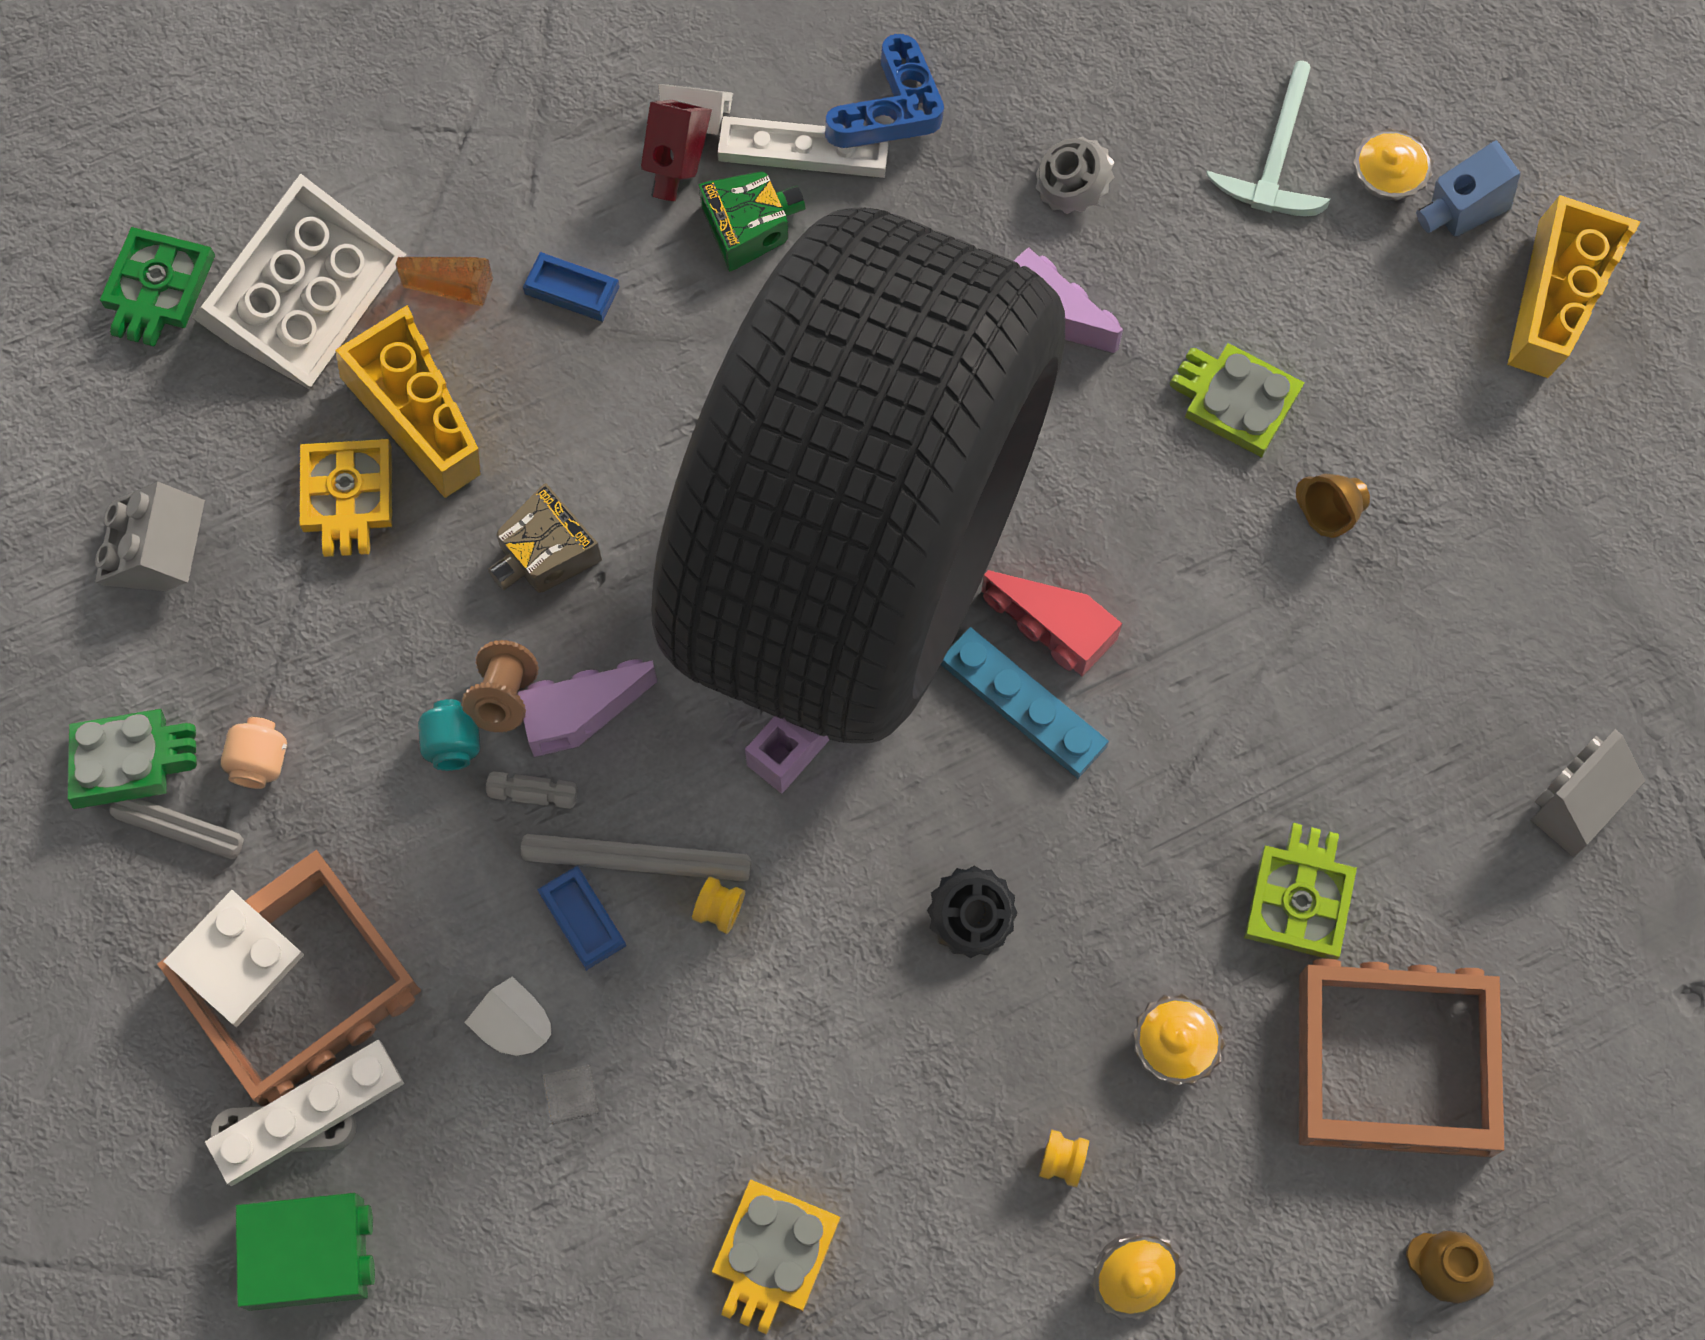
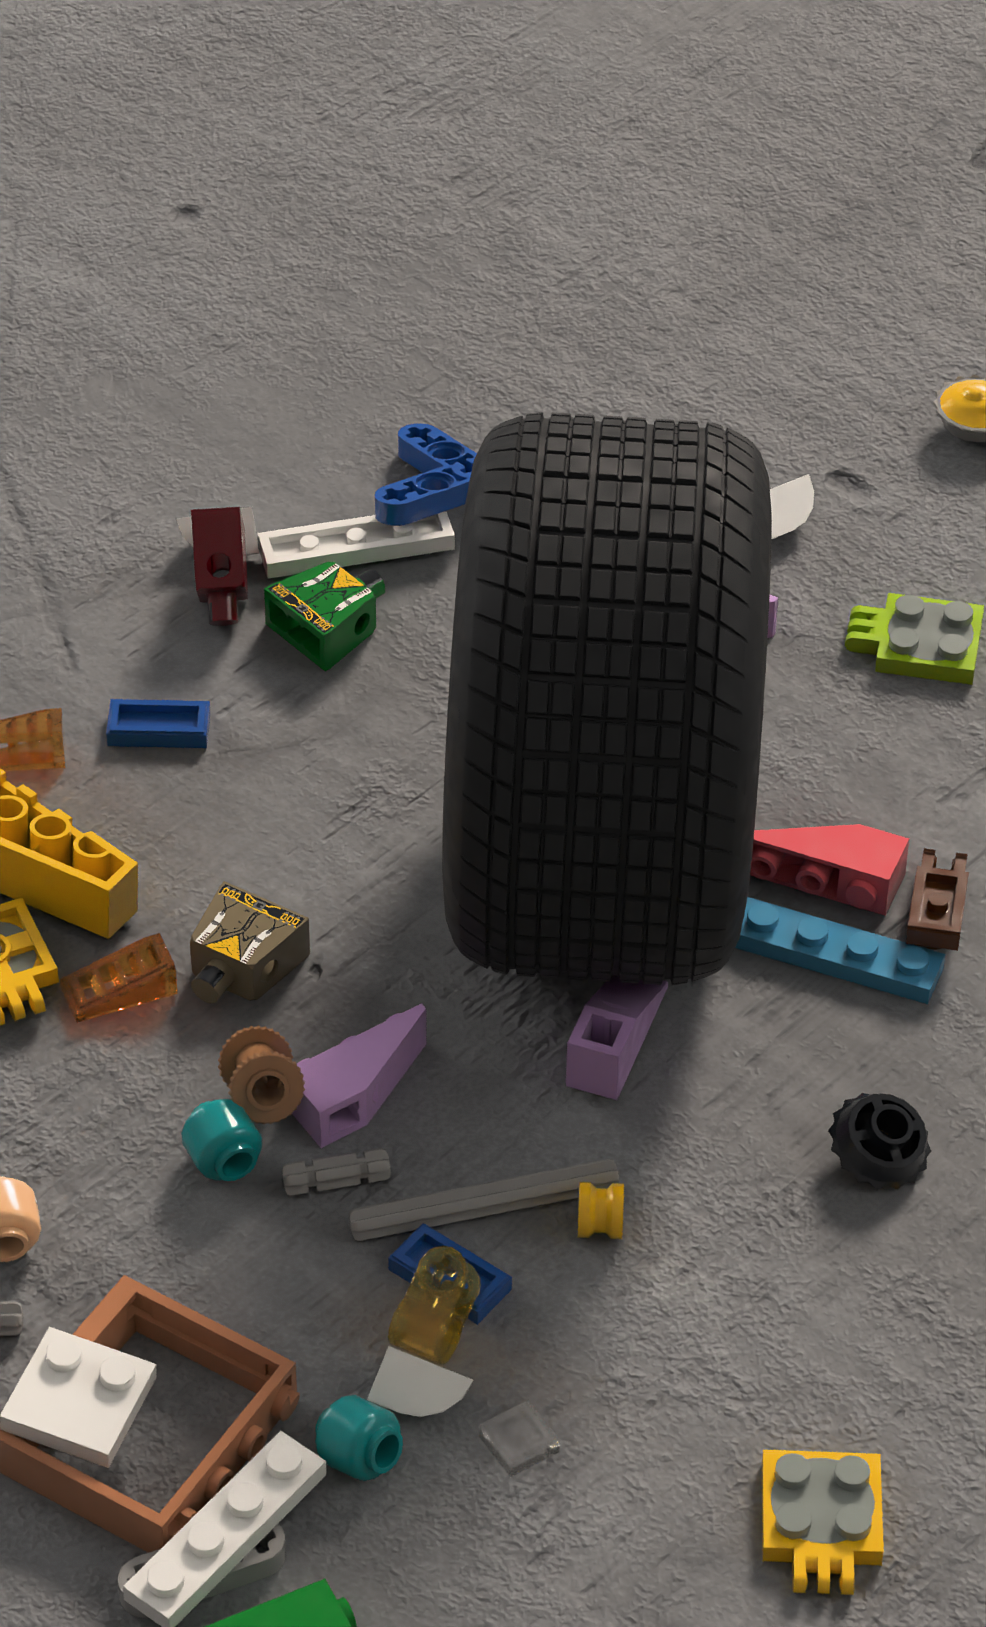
camera: 20 degrees left, 25 degrees down
light aqua piece [1206,61,1330,216] -> none
none -> clear orange slope [60,933,178,1023]
none -> teal head [315,1395,403,1481]
none -> clear yellow piece [388,1246,481,1365]
none -> white brick [770,474,814,539]
none -> reddish brown hinge [905,848,969,951]

